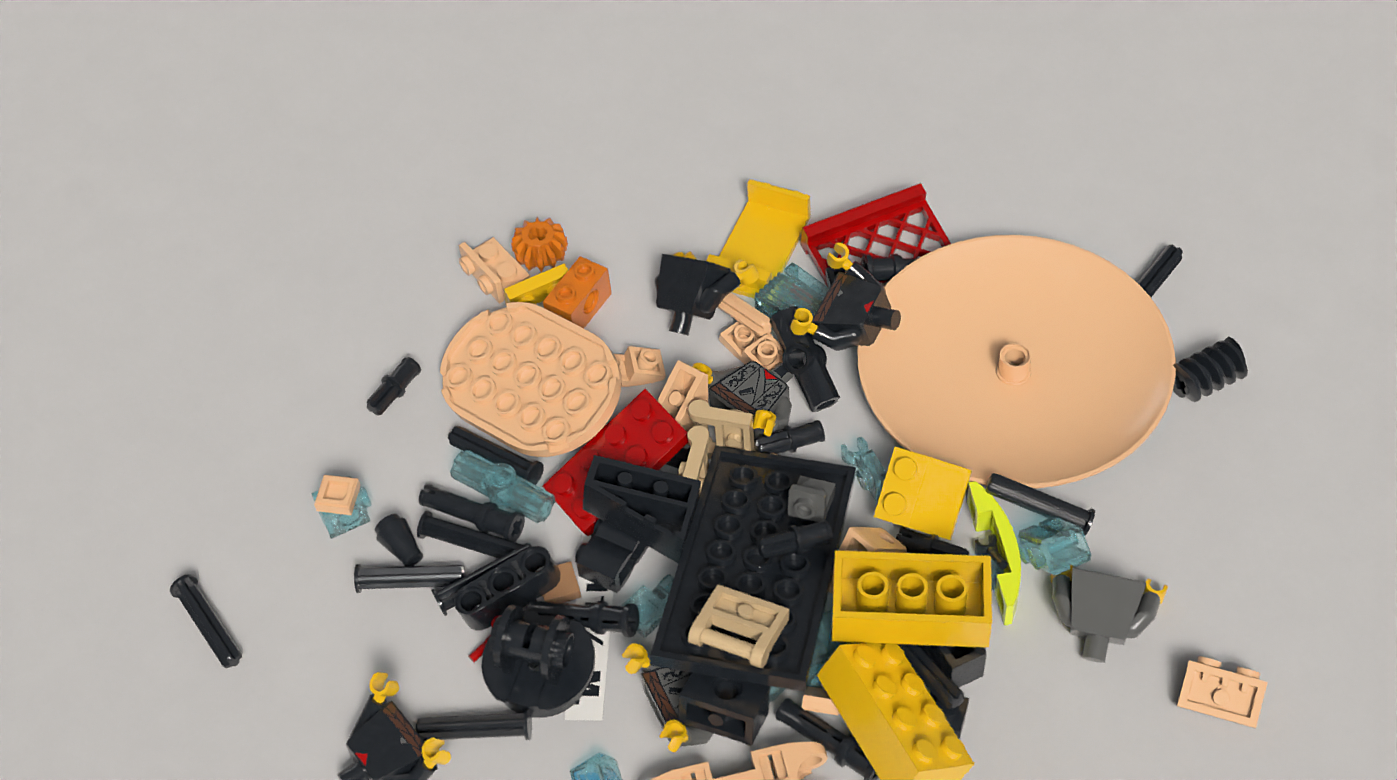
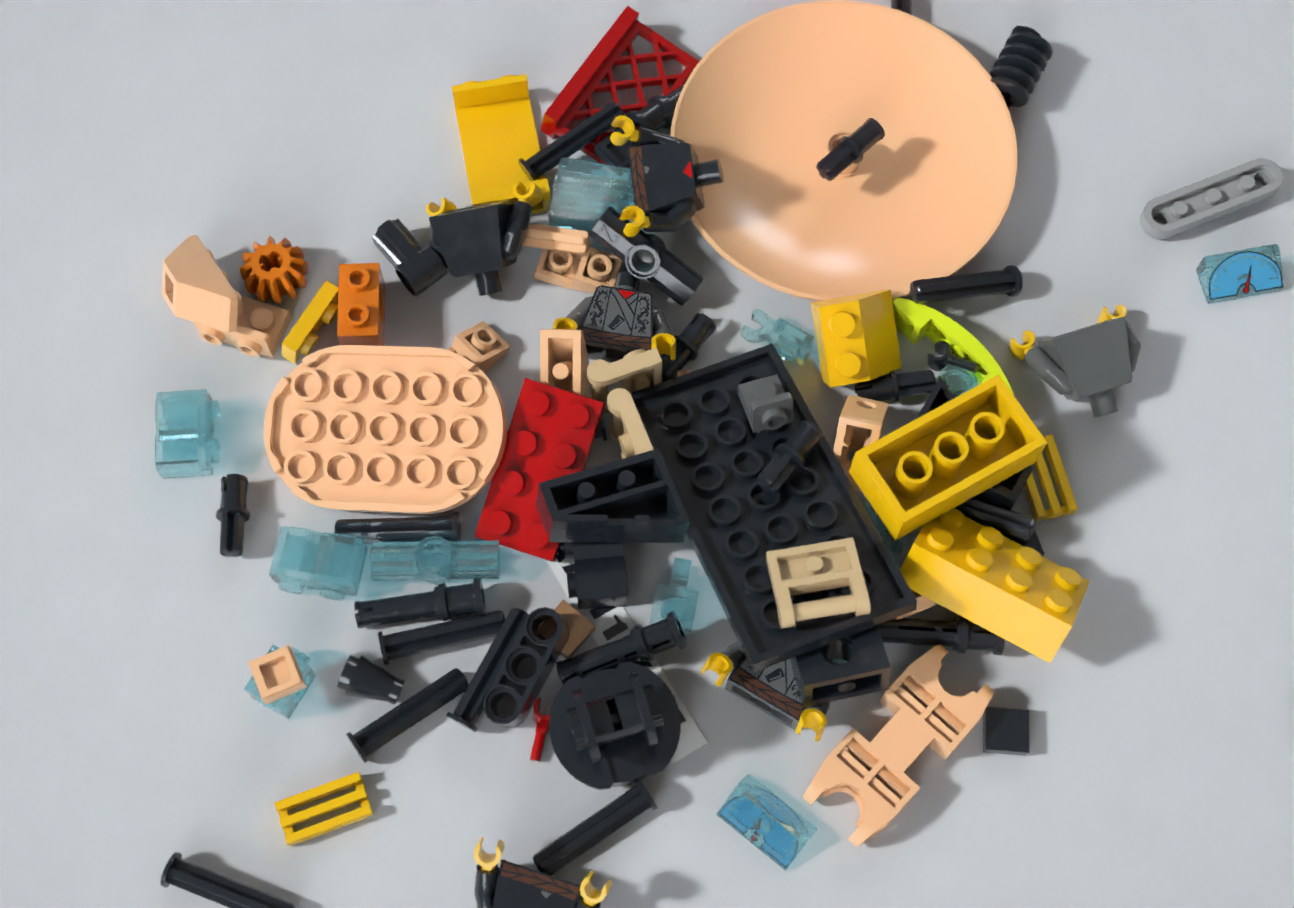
camera: 40 degrees left, 15 degrees up
clear light blue brick [1018,516,1092,576] -> none
light nougat bracket [1177,656,1268,728] -> none
none -> clear light blue brick [155,389,220,479]
none -> light nougat slope [162,235,243,333]
none -> clear light blue brick [269,526,368,601]
none -> yellow tile [274,771,374,847]
none -> black piece [372,219,448,297]
none -> black axle [518,102,624,181]
none -> black axle [816,118,885,181]
none -> yellow tile [1024,434,1078,522]
none -> light grey plate [1140,158,1284,239]
none -> slope [1196,244,1284,304]

